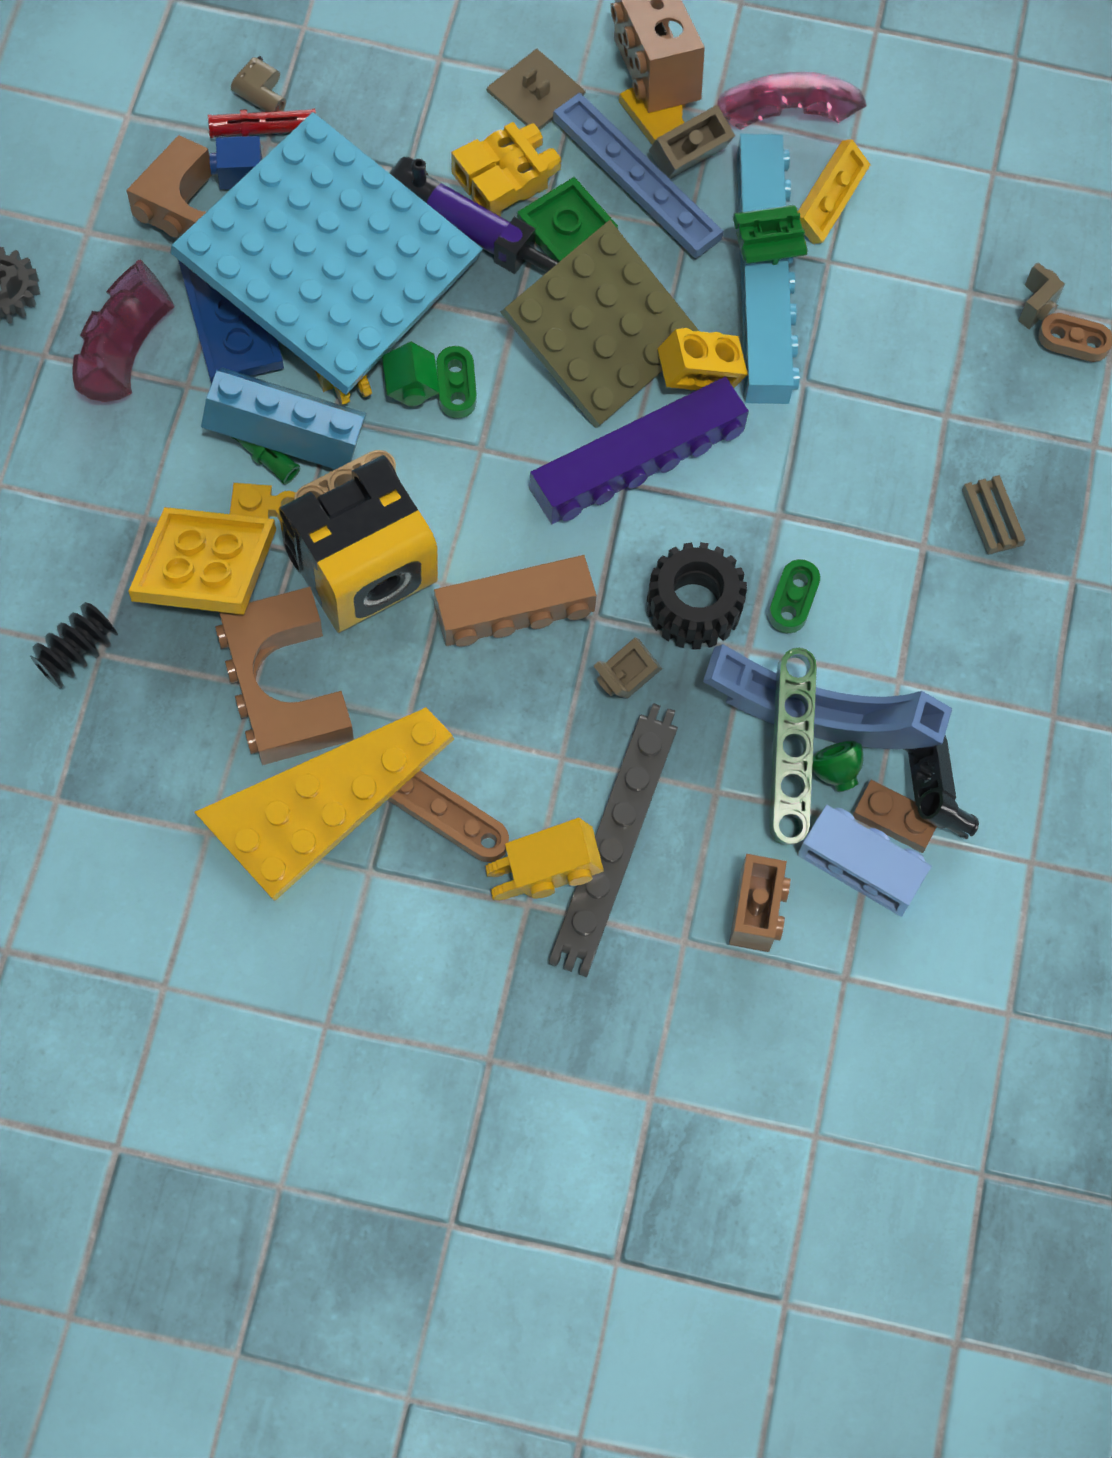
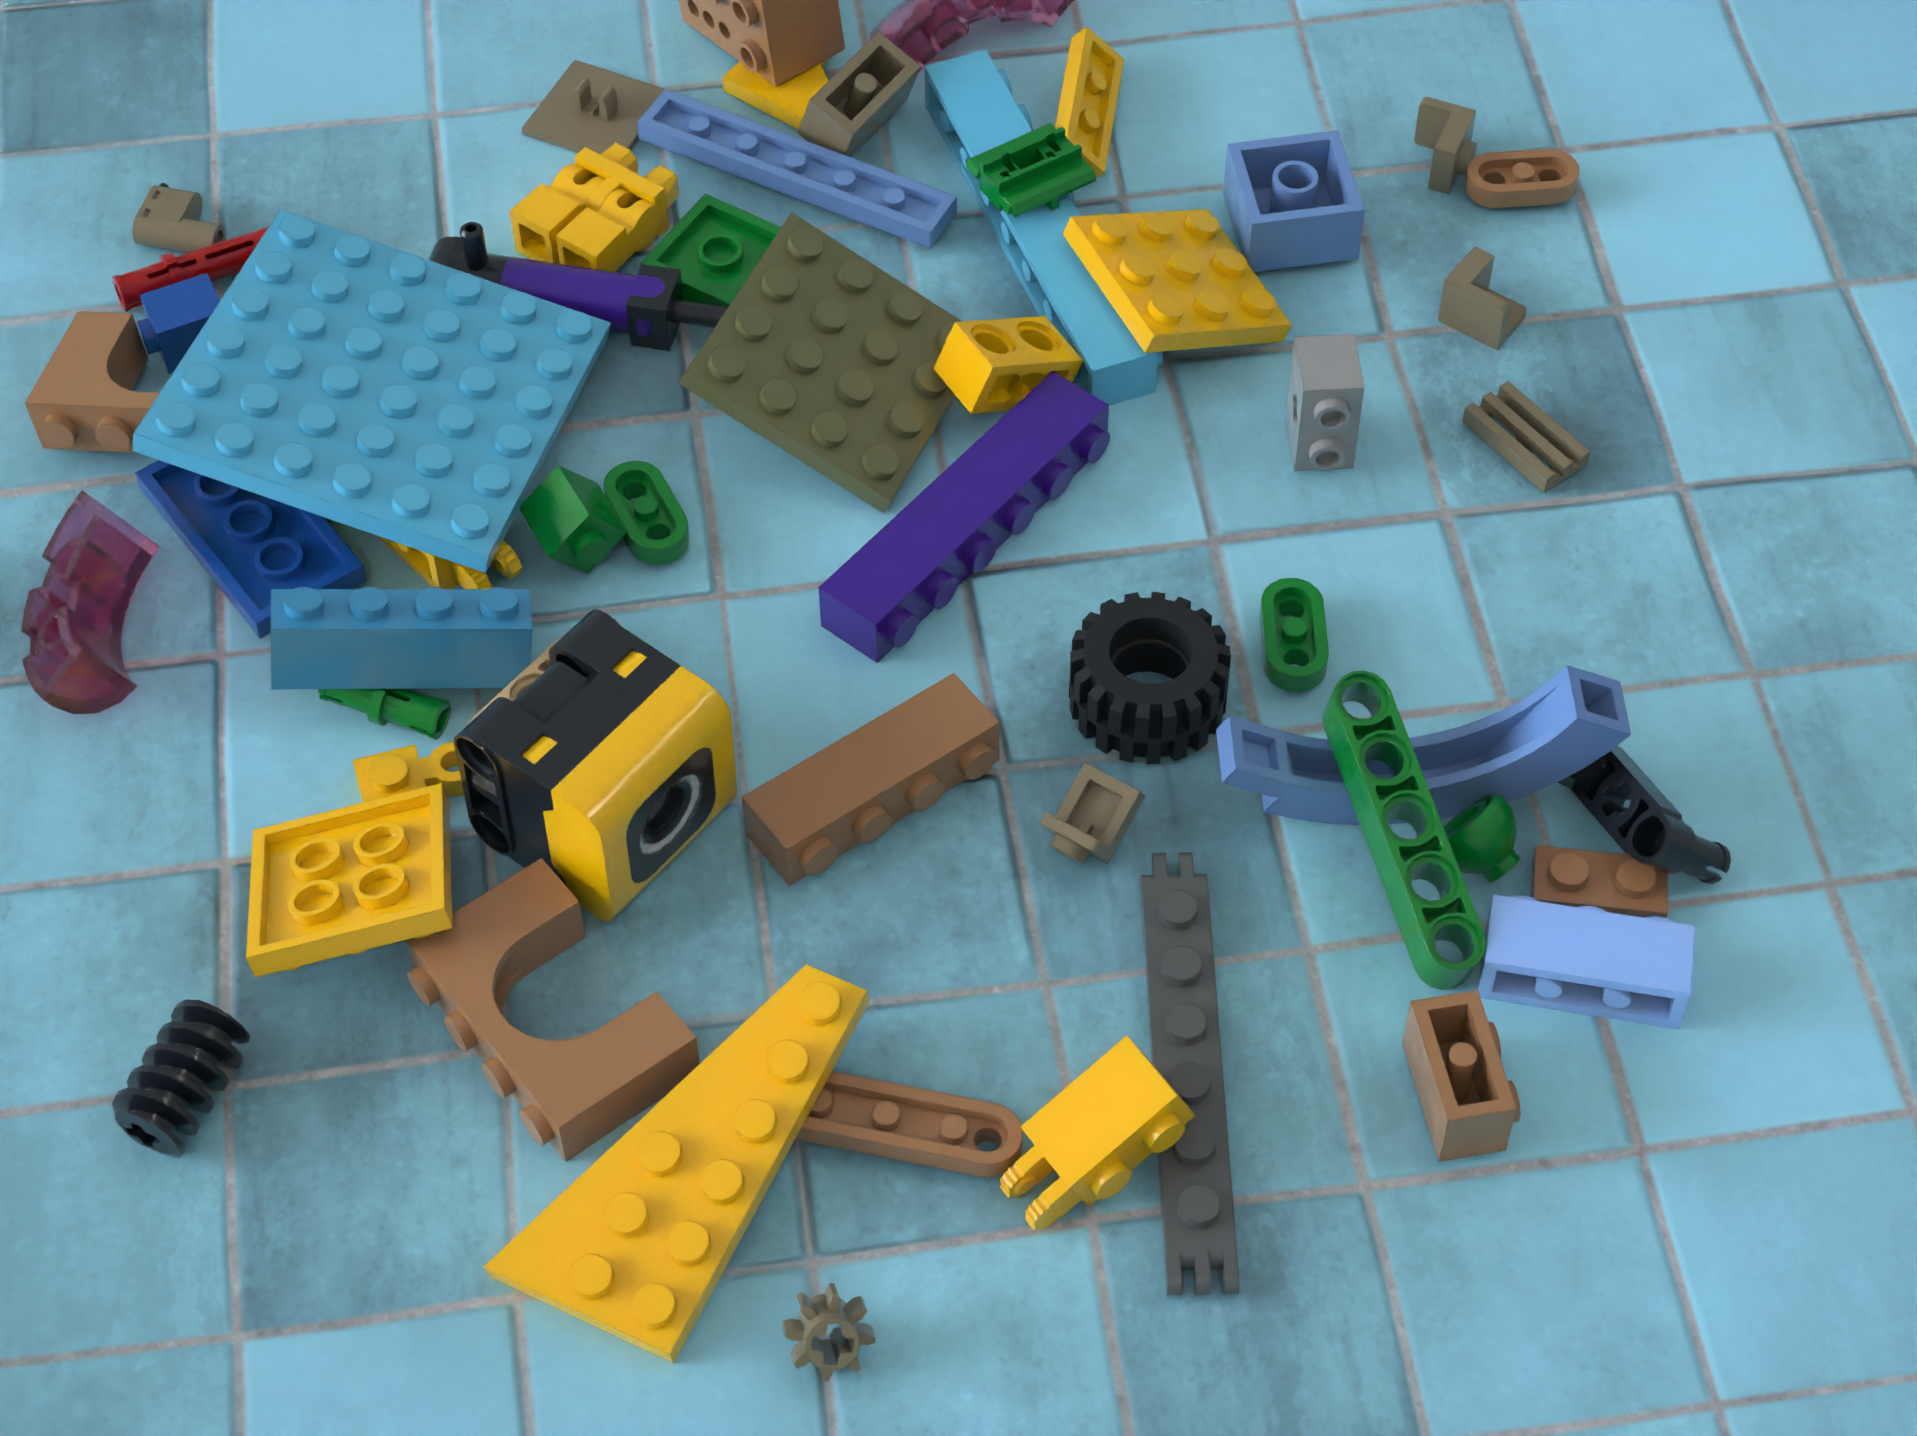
camera: 15 degrees left, 15 degrees down
none -> dark tan gear [782,1283,876,1381]
none -> yellow plate [1062,209,1292,353]
none -> medium blue brick [1223,130,1365,272]
none -> light grey brick [1285,334,1364,471]
none -> dark tan panel [1438,246,1526,351]

